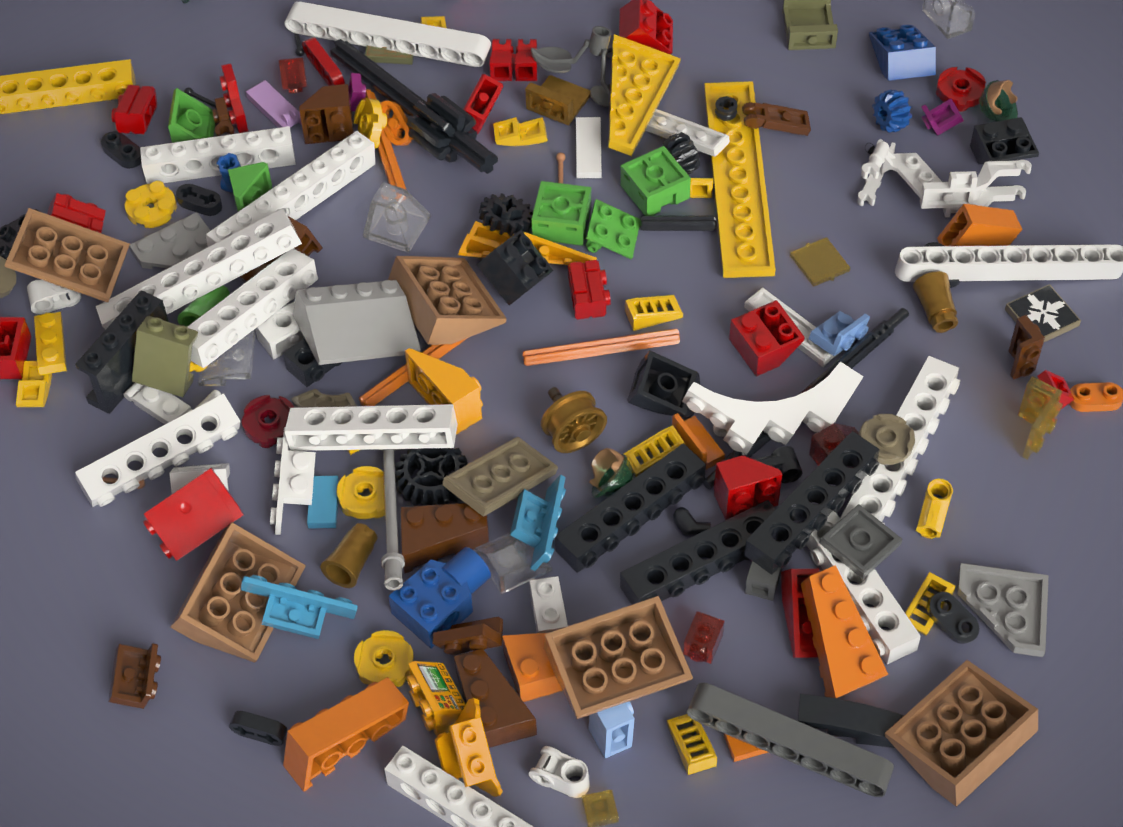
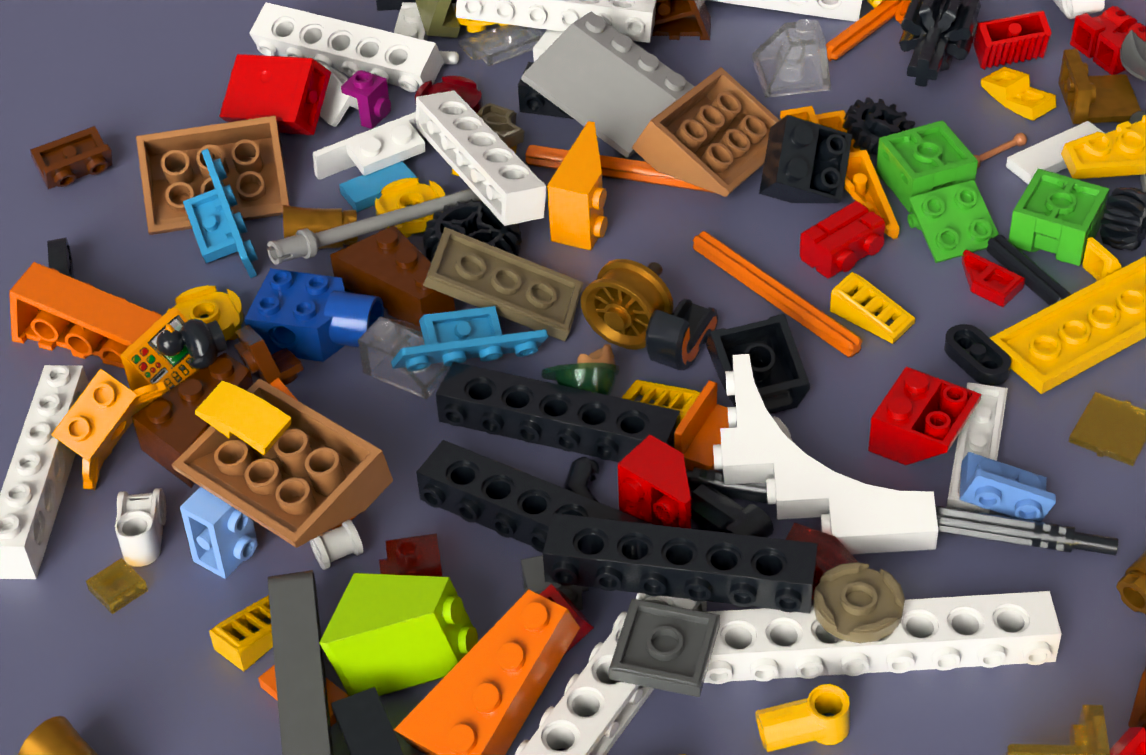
camera: 60 degrees right, 10 degrees down
white brick [529,576,568,633] -> none
none -> black animal [156,319,227,369]
none -> yellow slope [195,381,292,456]
none -> lime slope [319,573,478,696]
none -> magenta bracket [341,70,391,129]
none -> black animal [645,299,718,370]
none -> black plate [944,324,1011,386]
none -> red tile [962,250,1025,307]

